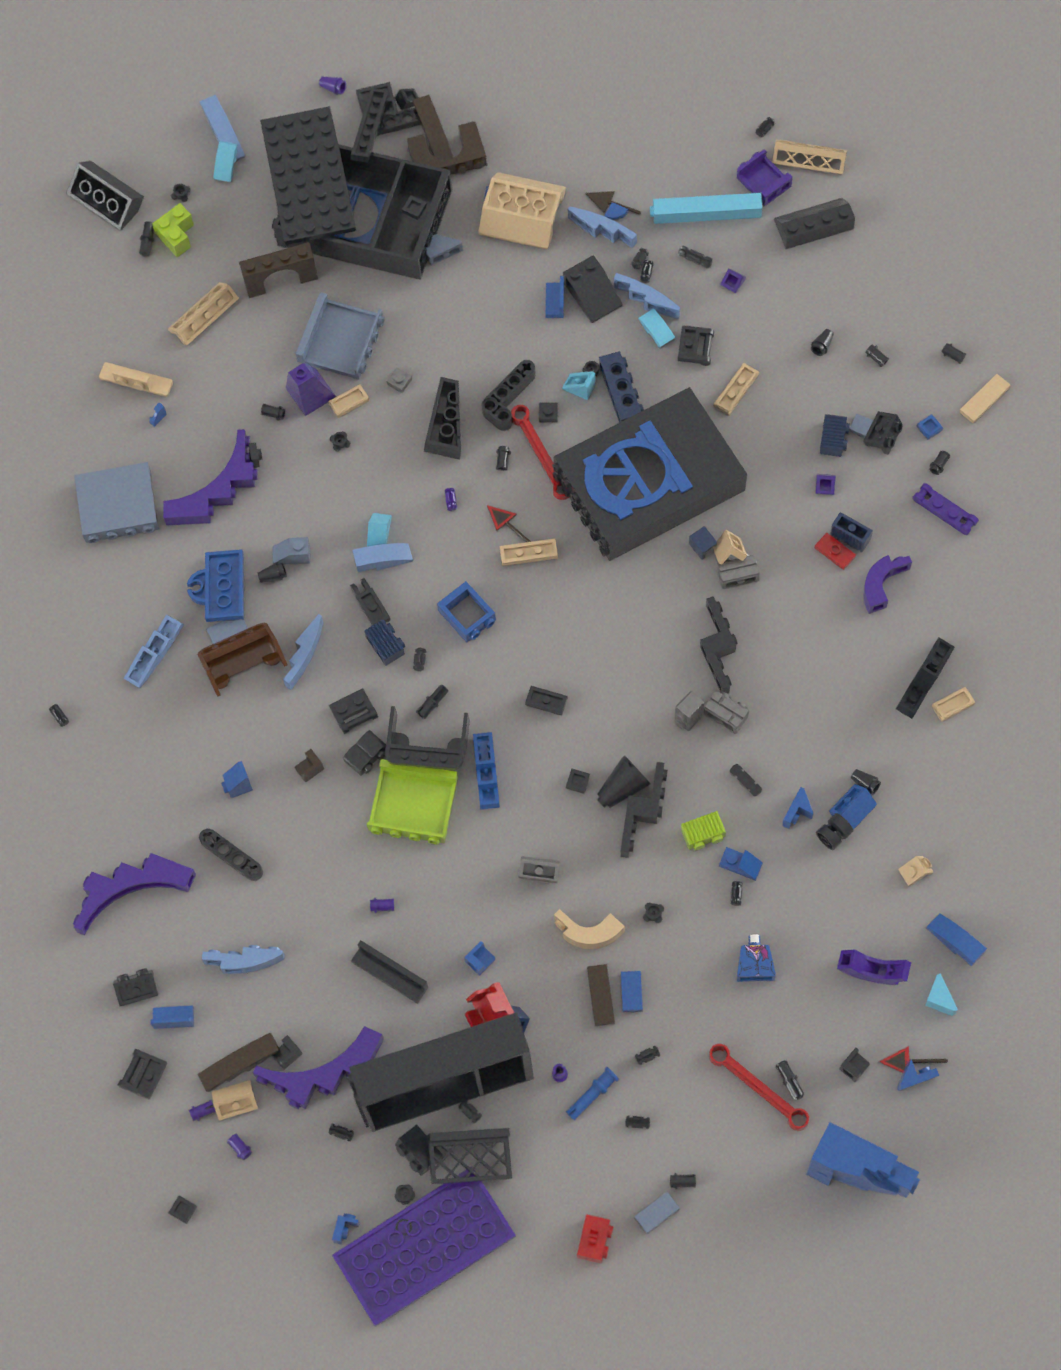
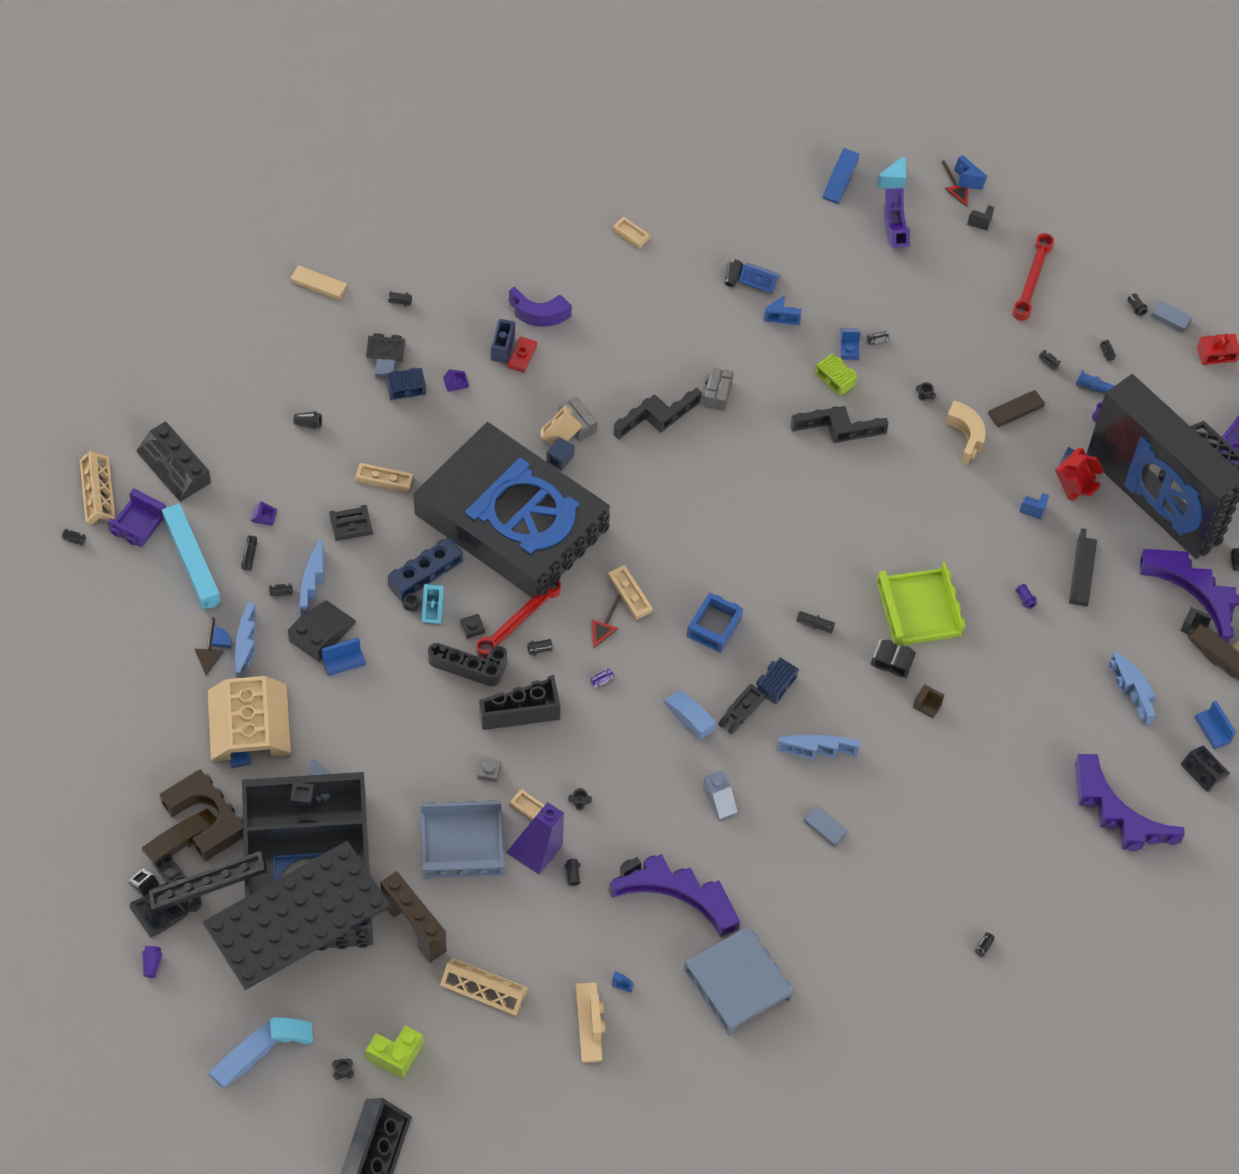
camera: 120 degrees left, 10 degrees down
medium blue slope [124,614,184,688] -> none
black axle [139,221,154,257] -> none
blue plate [187,549,244,622] -> none
reddish brown windscreen [197,623,288,697] -> none
black beam [199,828,263,881] -> none
blue slope [221,761,253,798] -> none
black cone [258,562,287,583] -> none
black plate [329,688,378,734] -> none
medium azure slope [367,513,392,547] -> none
black windscreen [385,706,470,770] -> none
black piece [413,647,427,671] -> none
blue slope [473,732,500,810] -> none
flat silver brick [518,856,560,883] -> none
black plate [525,686,568,716] -> none
black plate [566,768,590,794] -> none
black cone [597,755,651,808] -> none
blue tile [621,971,643,1012] -> none
black piece [631,248,649,270] -> none
medium azure slope [638,308,675,348] -> none
flat silver brick [675,691,704,731] -> none
black axle [730,764,762,797] -> none
blue torso [737,934,776,982] -> none
black axle [775,1060,804,1100] -> none
blue panel [806,1122,920,1198] -> none
black wheel [816,813,853,850] -> none
black pin [865,344,889,367] -> none
black bracket [896,637,955,719] -> none
tan bracket [898,856,933,886] -> none
dark purple plate [912,483,979,535] -> none
blue tile [916,414,943,440] -> none
black pin [941,343,966,364] -> none

